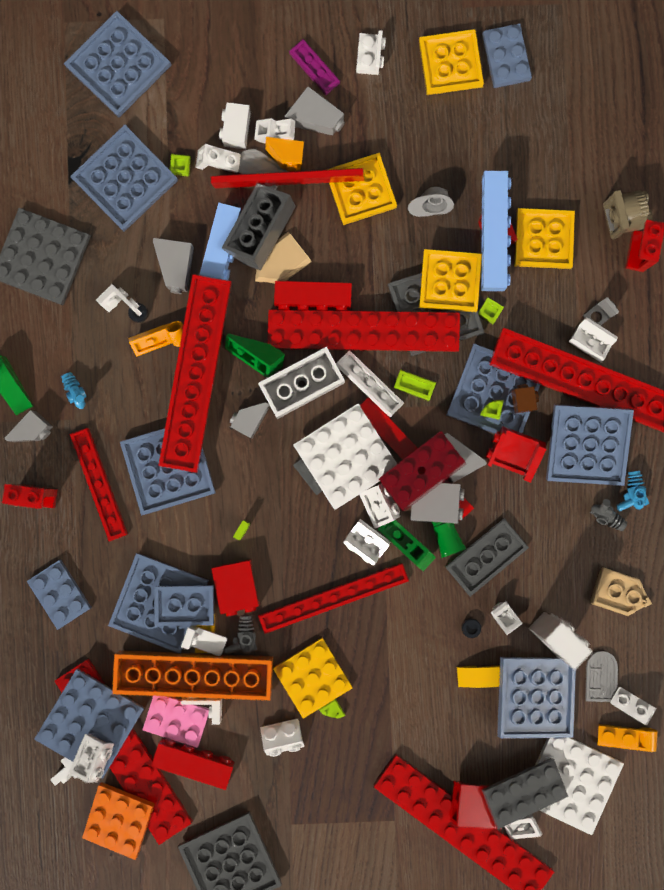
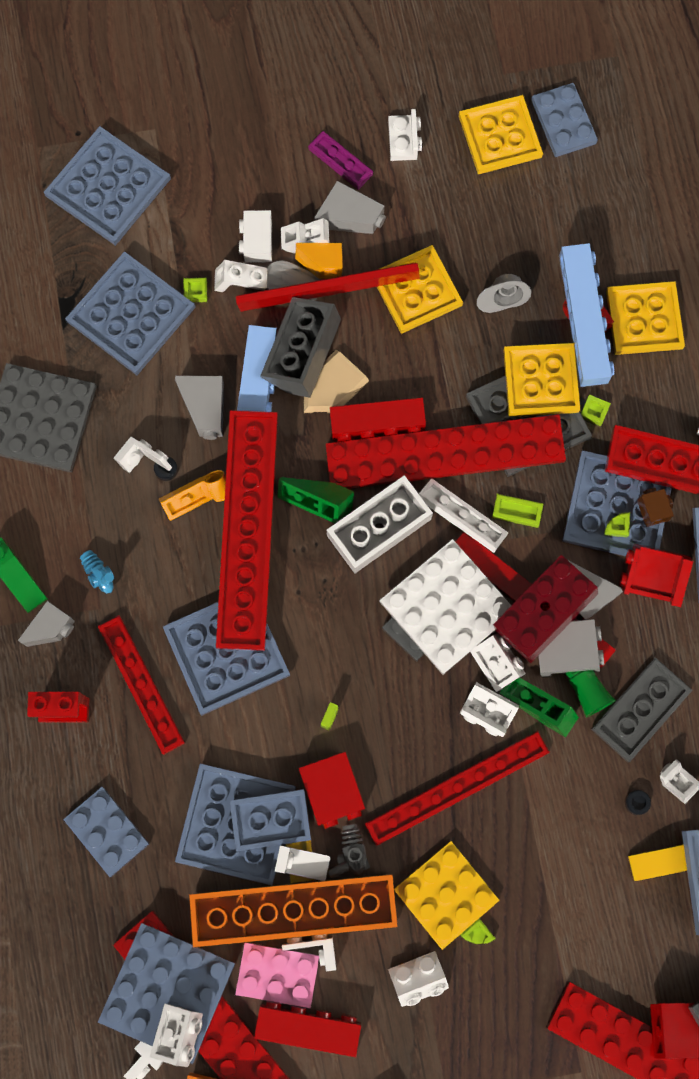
camera: 10 degrees left, 10 degrees down
light grey slope [230,402,270,439] -> none

